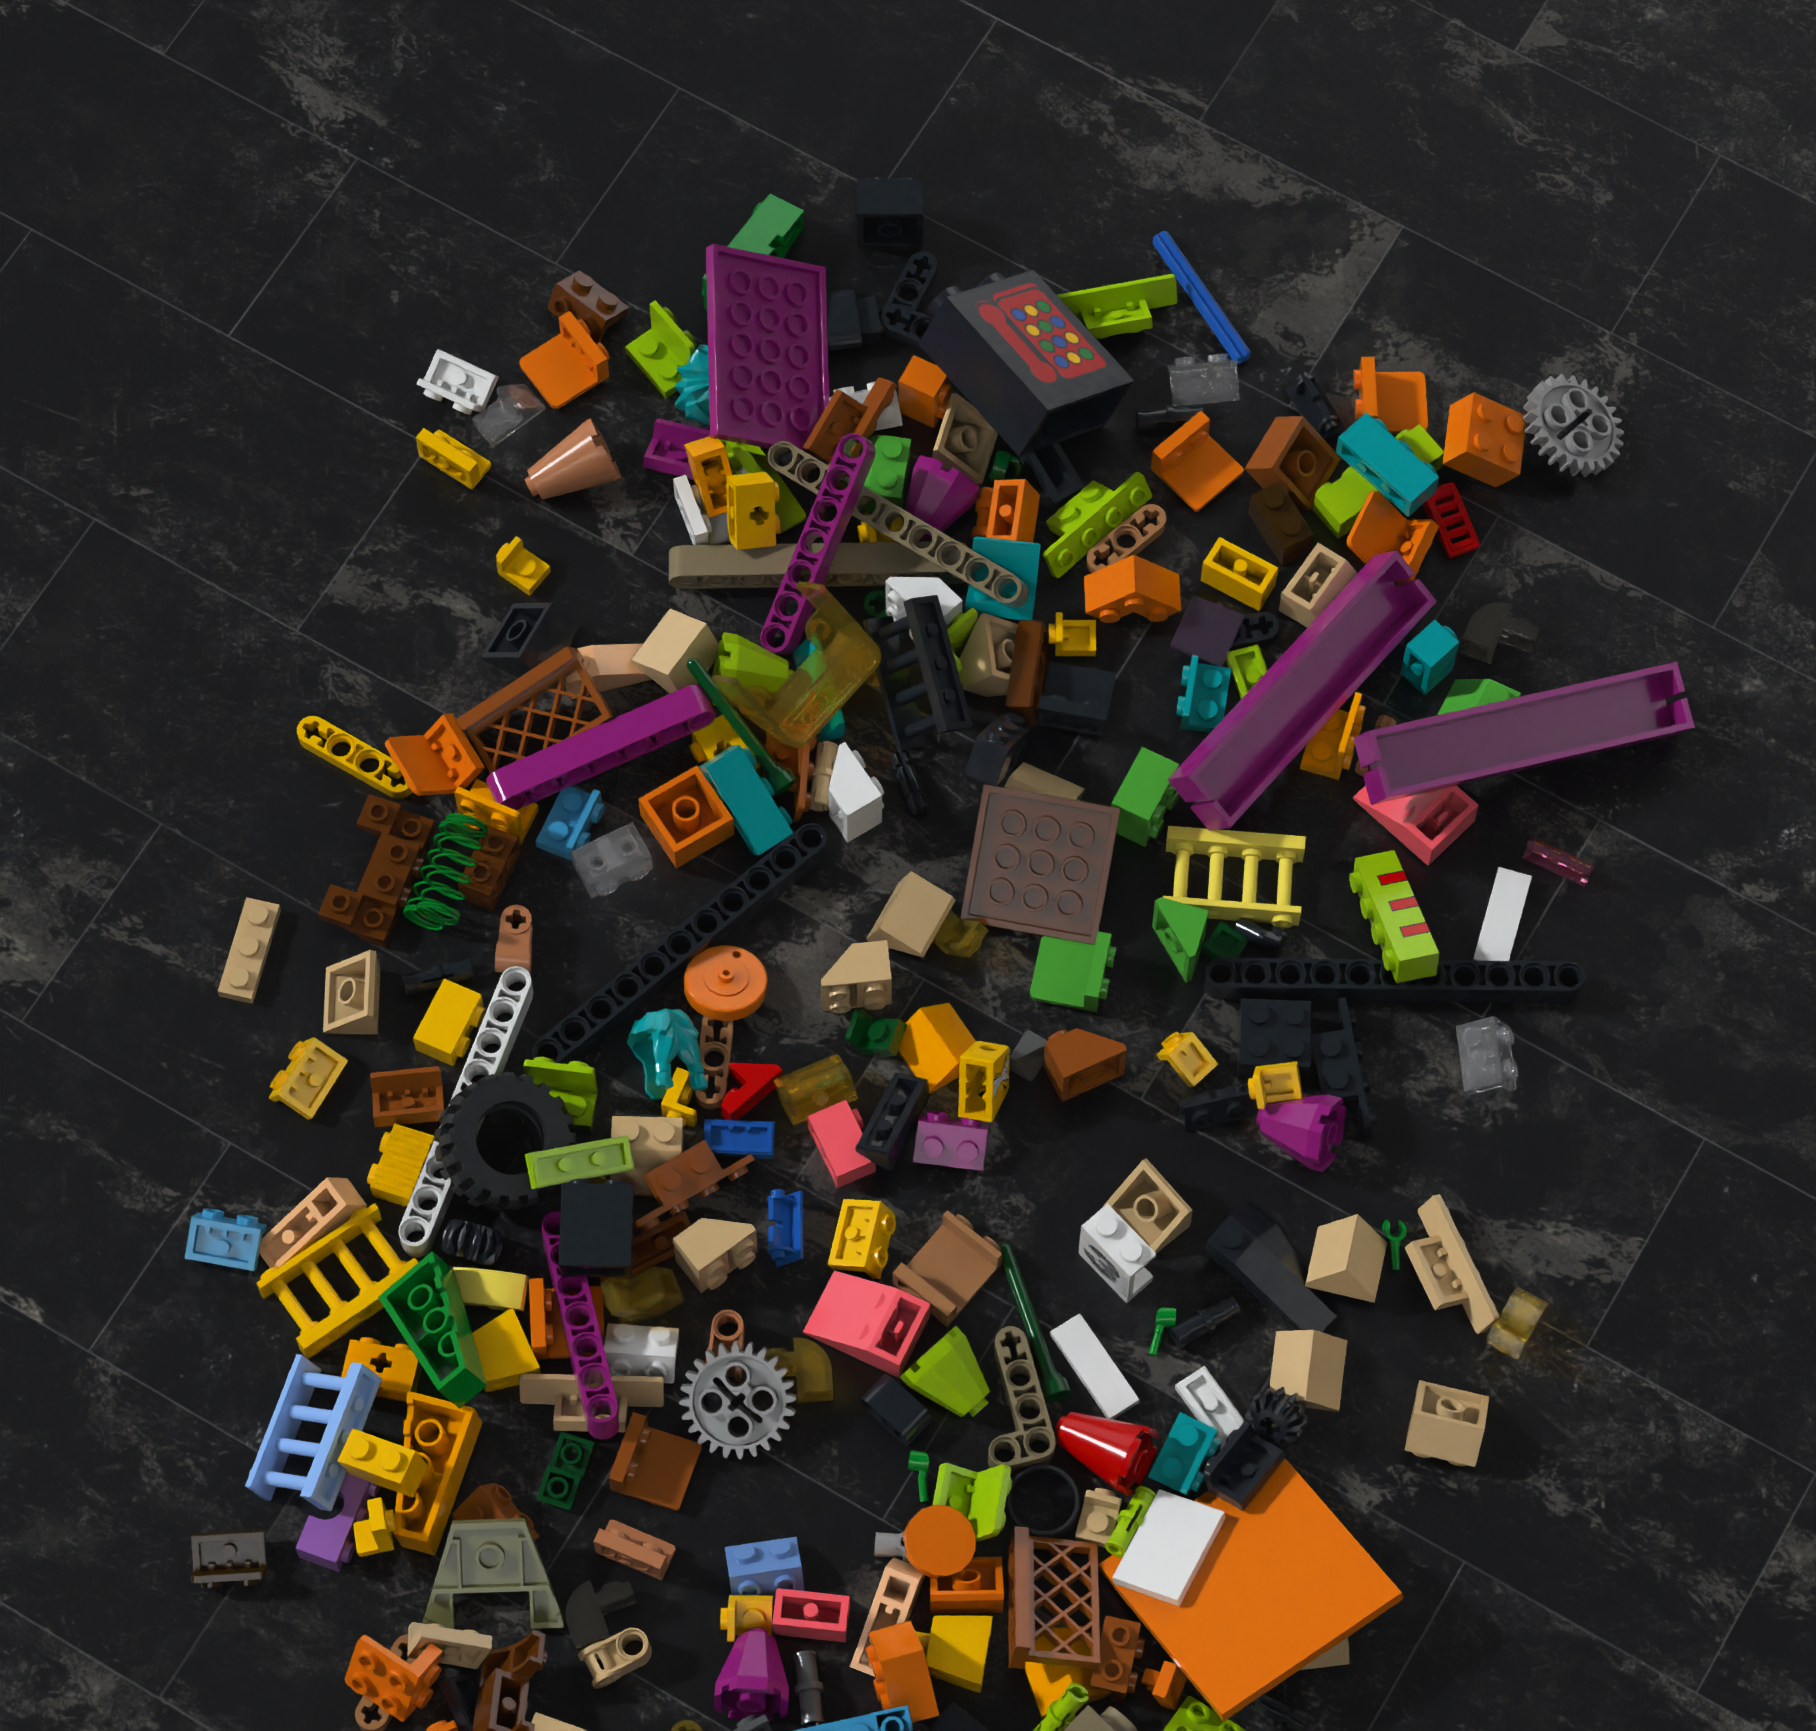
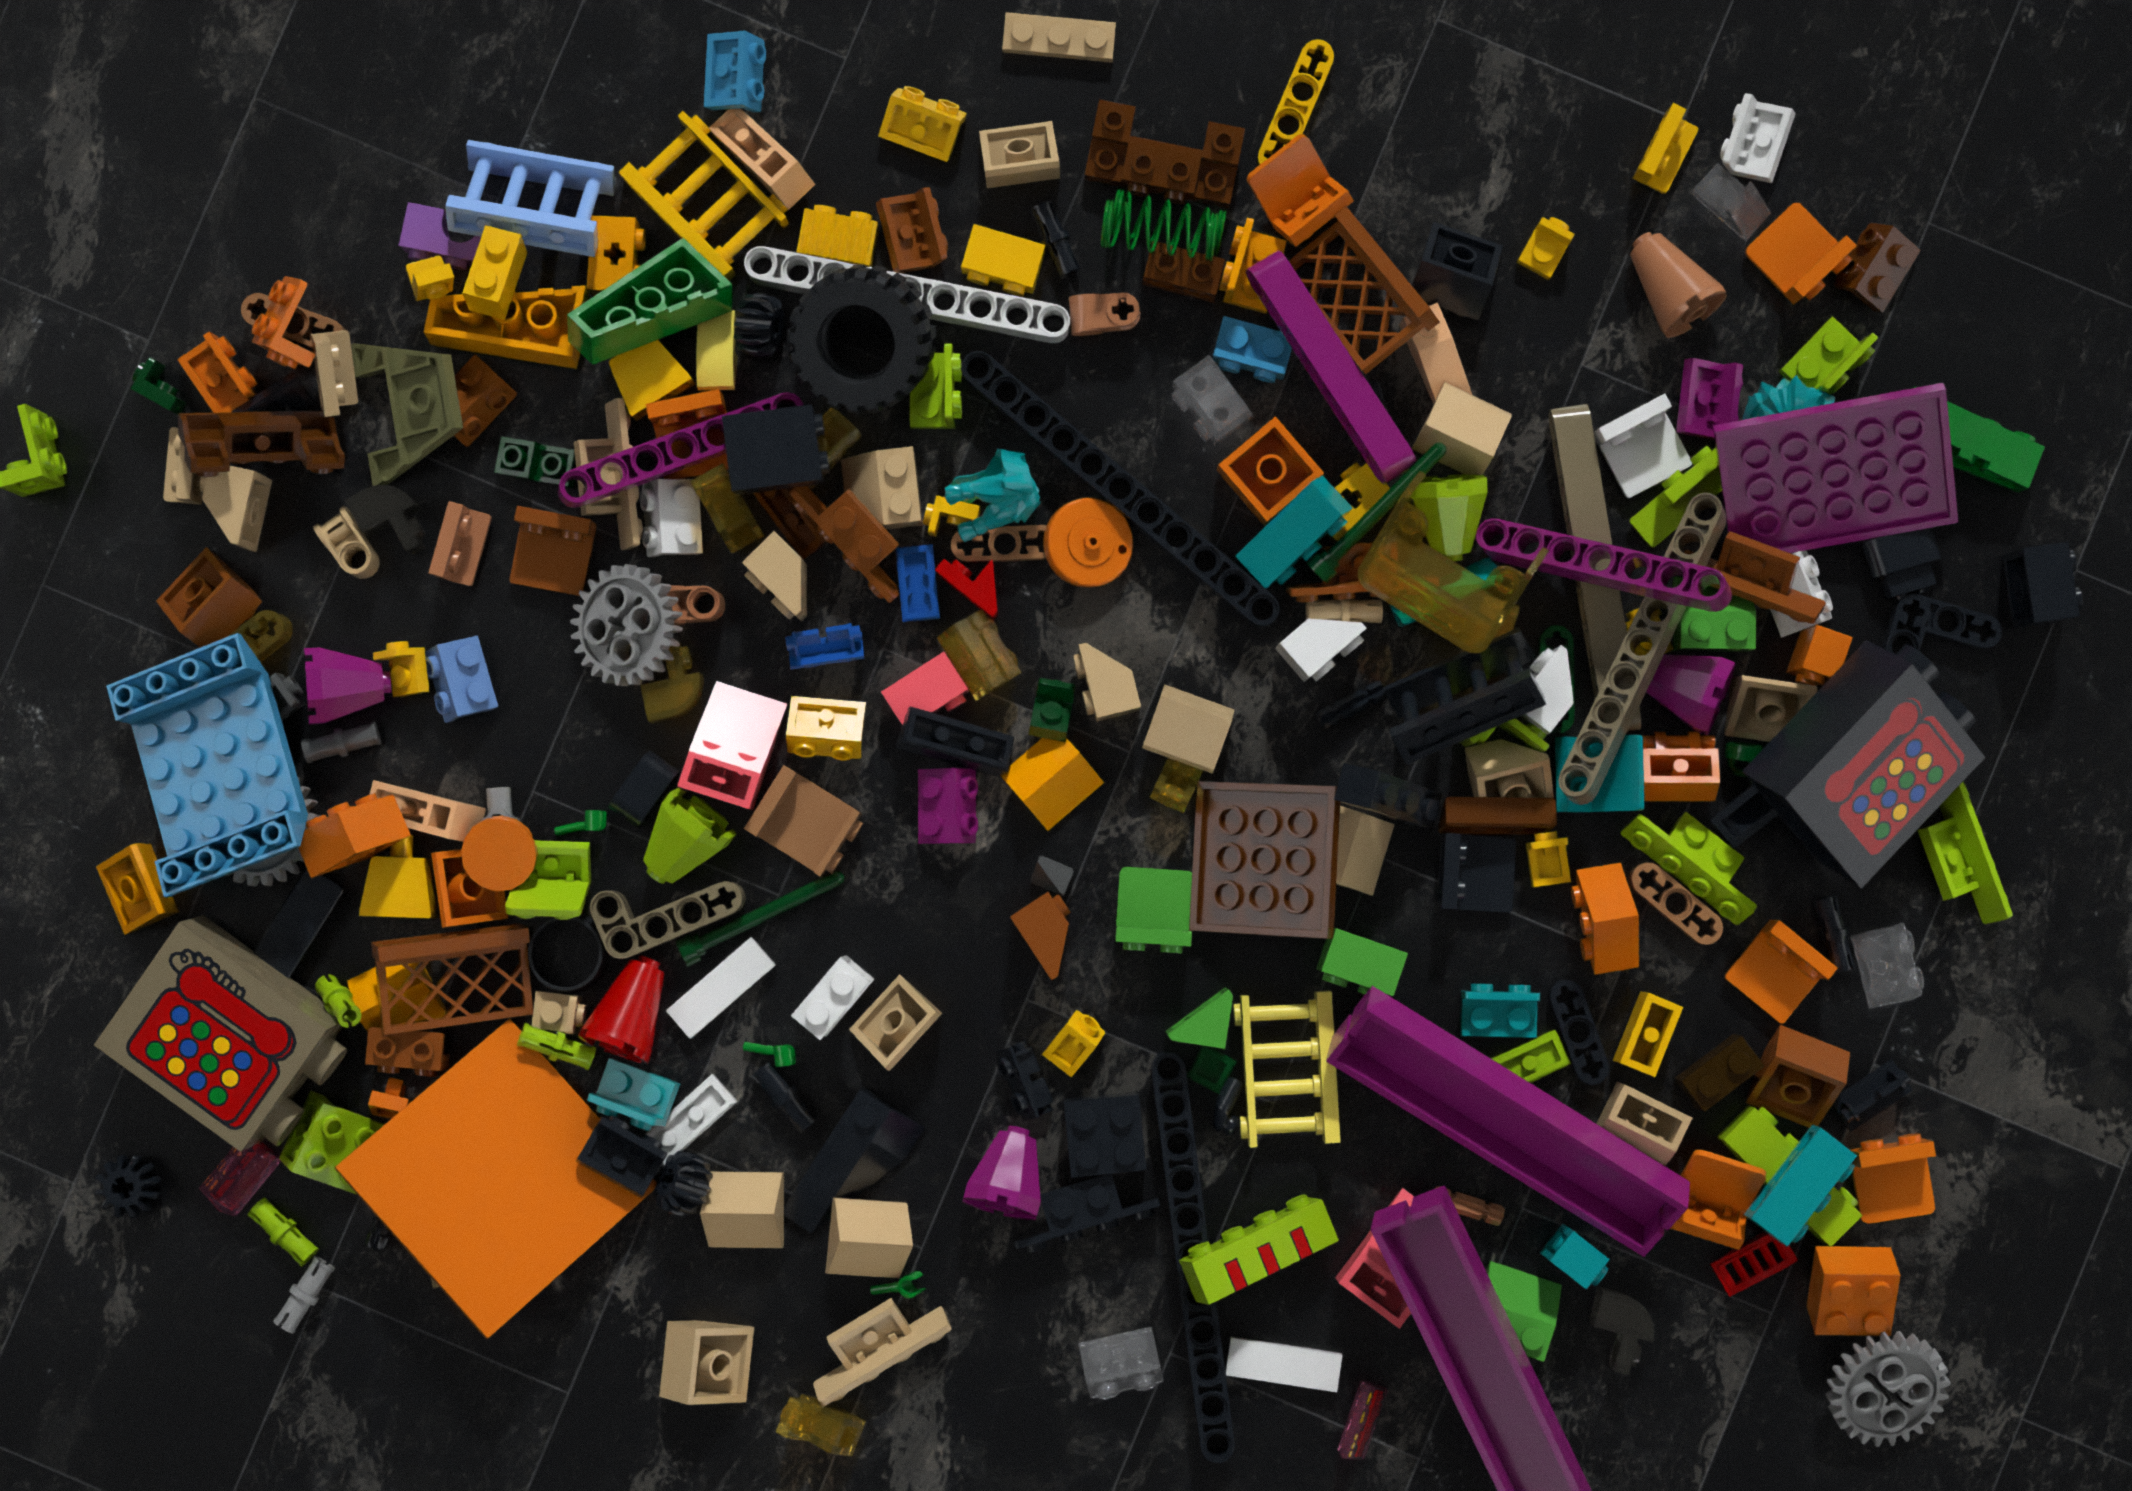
camera: 85 degrees right, 20 degrees up
dark brown bracket [191,1529,268,1588] -> none
lime tile [525,1135,635,1189] -> none
light orange brick [684,436,732,518] -> none
yellow brick [726,472,780,550] -> none
coral brick [772,1588,850,1643] -> none
yellow torso [958,1041,1010,1122] -> none
white tile [1112,1489,1226,1607] -> none
blue axle [1153,231,1251,364] -> none
clear purple piece [1170,595,1245,667] -> none
yellow bracket [1248,1061,1303,1109] -> none
light orange bracket [1300,692,1366,780] -> none

